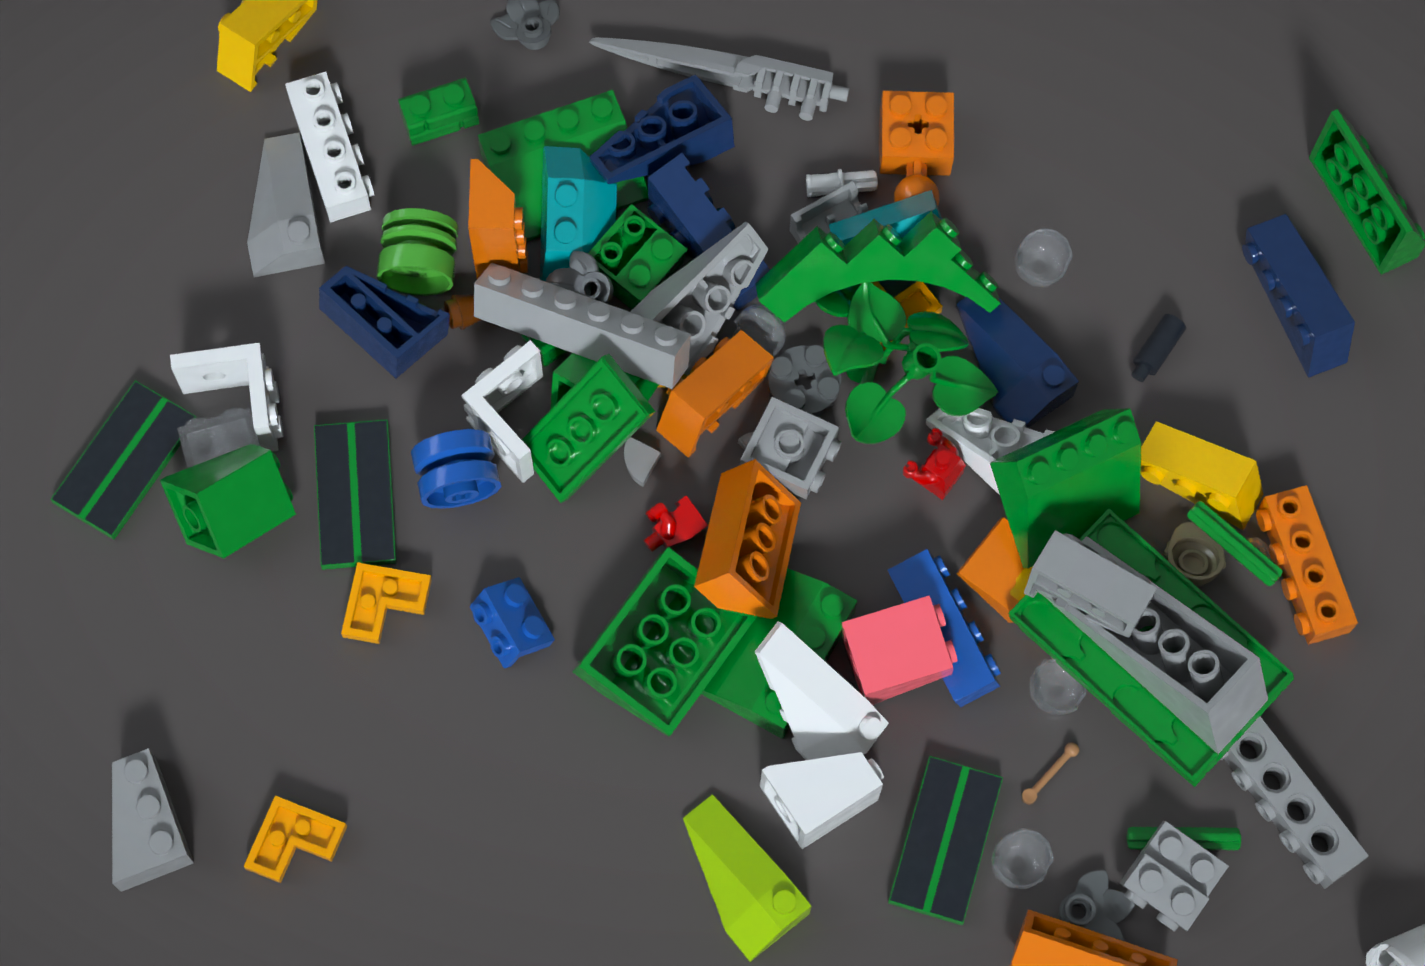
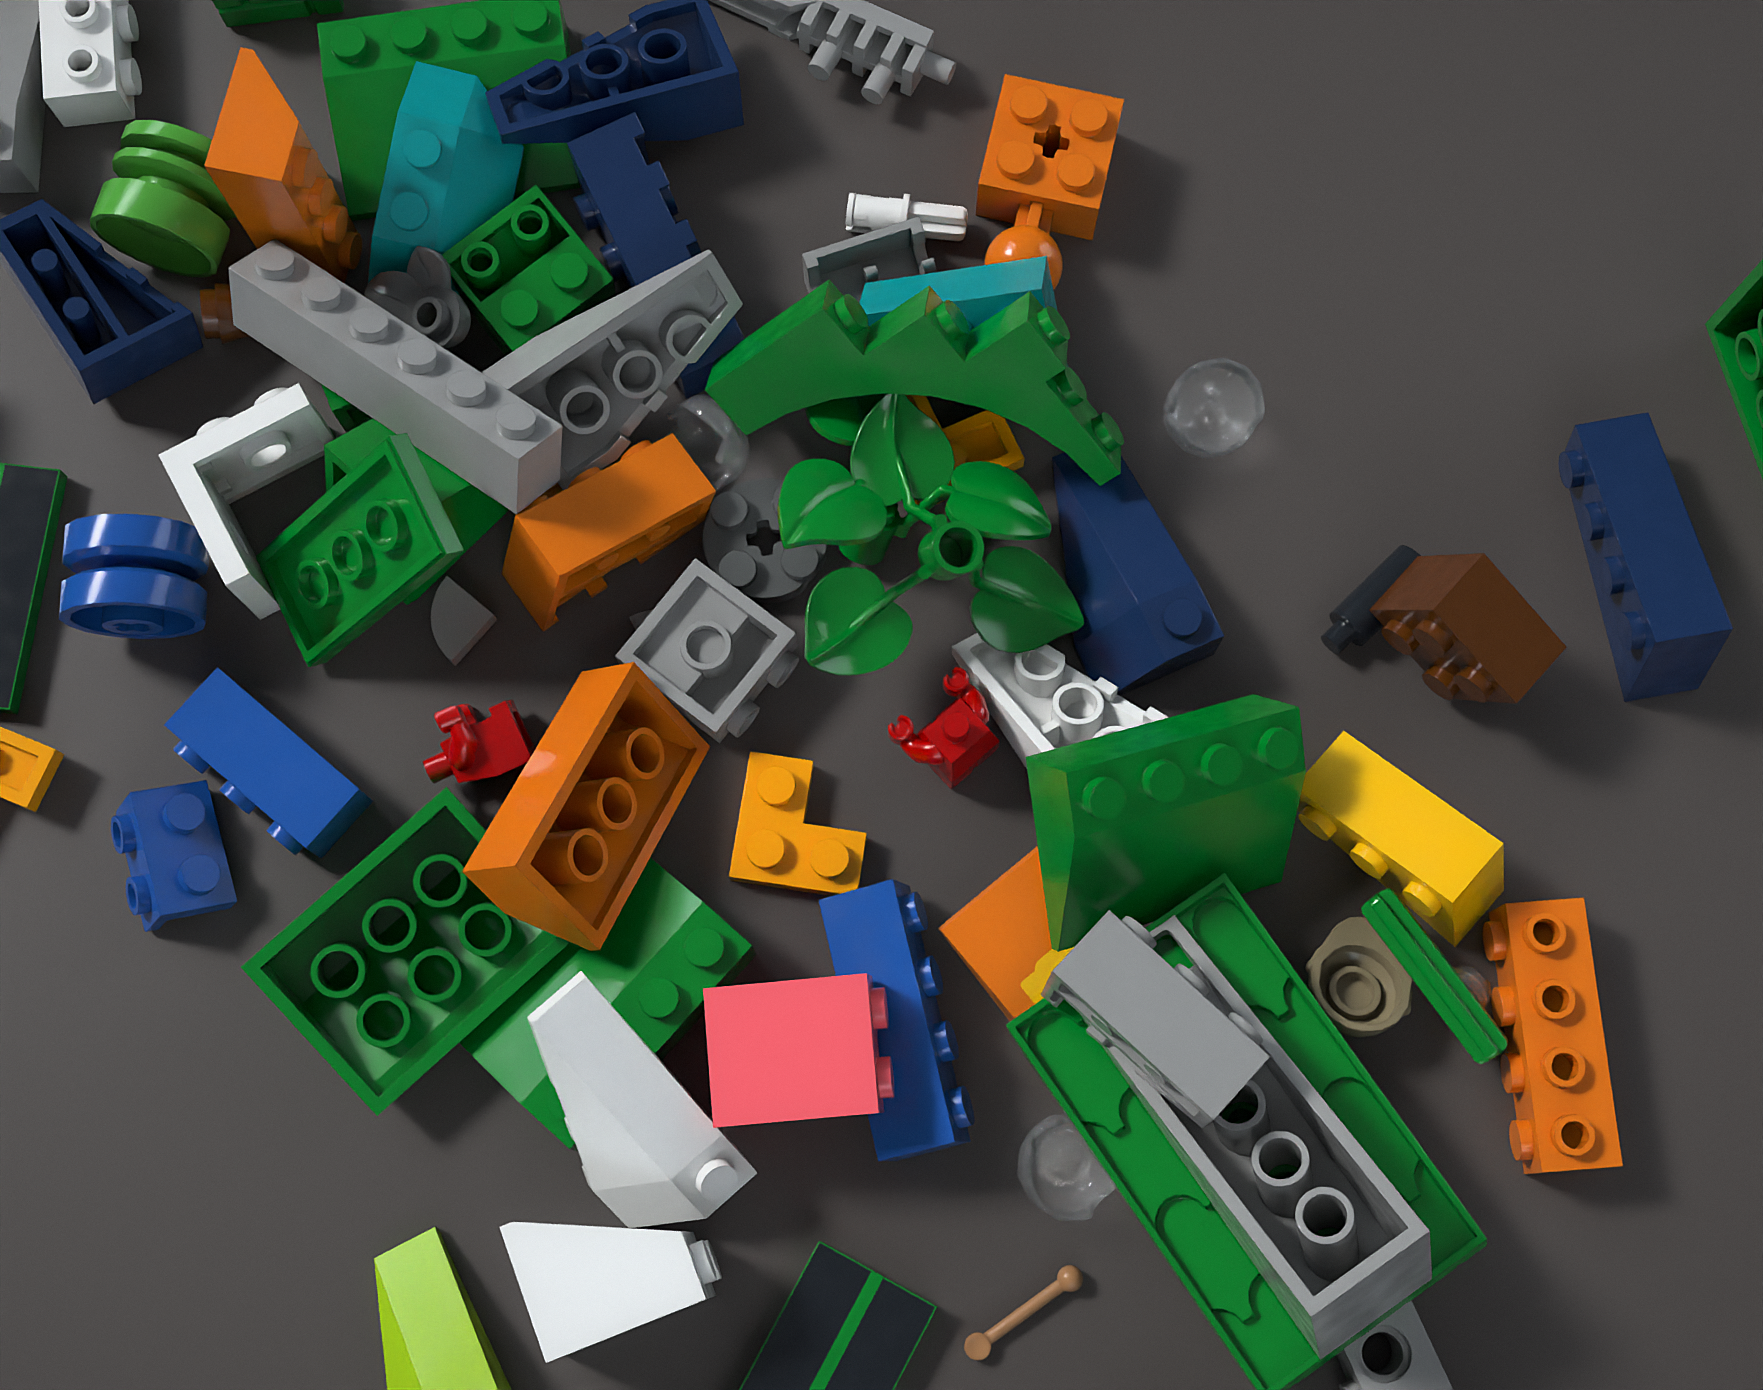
camera: 15 degrees right, 5 degrees up
none -> blue brick [164,667,373,859]
none -> light orange plate [729,751,867,896]
none -> reddish brown brick [1369,553,1566,704]

